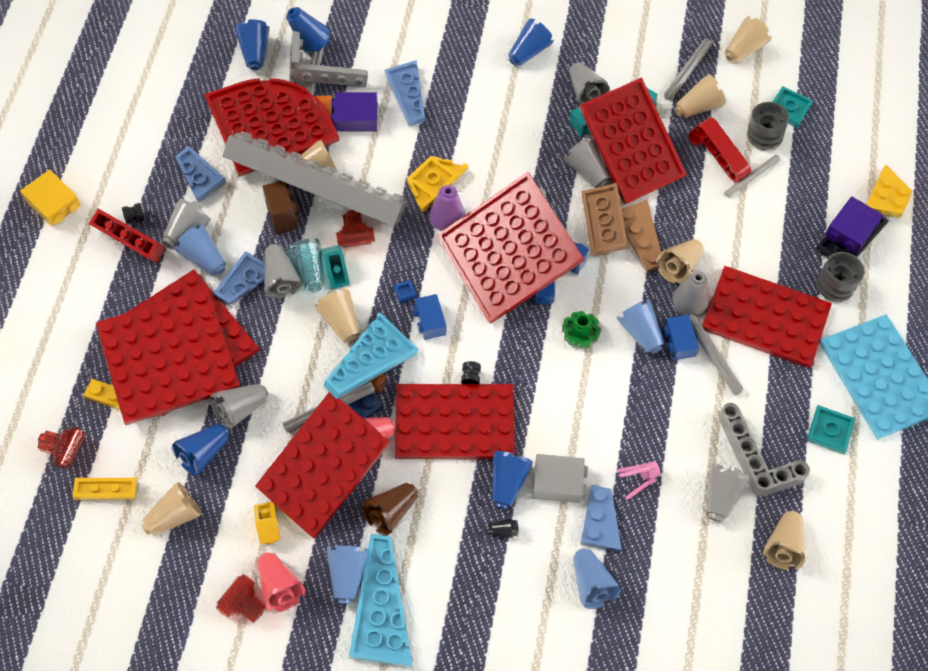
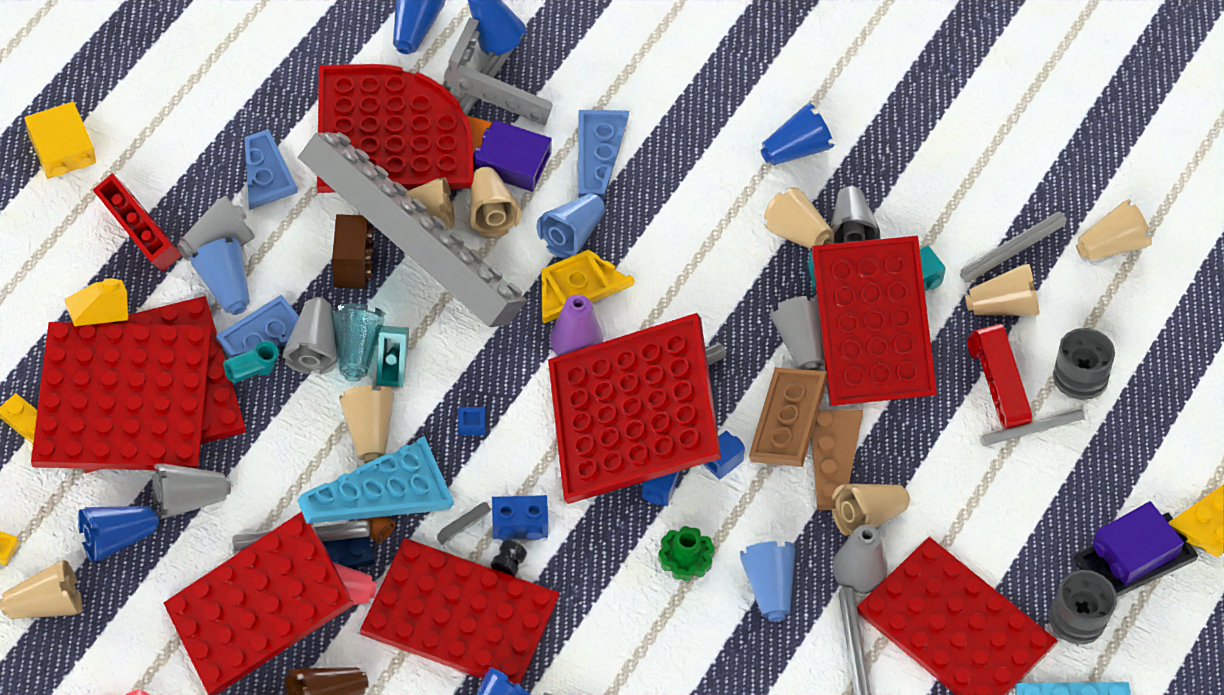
camera: 20 degrees right, 5 degrees down
black wheel [122,202,145,225] -> none
yellow slope [254,501,281,544] -> none
clear red piece [336,210,375,248] -> none
blue brick [412,294,447,340] -> none
blue brick [662,315,699,360] -> none
teal tile [772,86,814,128] -> none
none -> yellow slope [64,278,128,326]
none -> teal piece [223,341,279,384]
none -> dark grey tile [436,502,492,545]
none -> tan cone [469,167,522,238]
none -> blue brick [492,495,548,541]
none -> medium blue cone [536,194,605,259]
none -> tan cone [764,187,834,249]

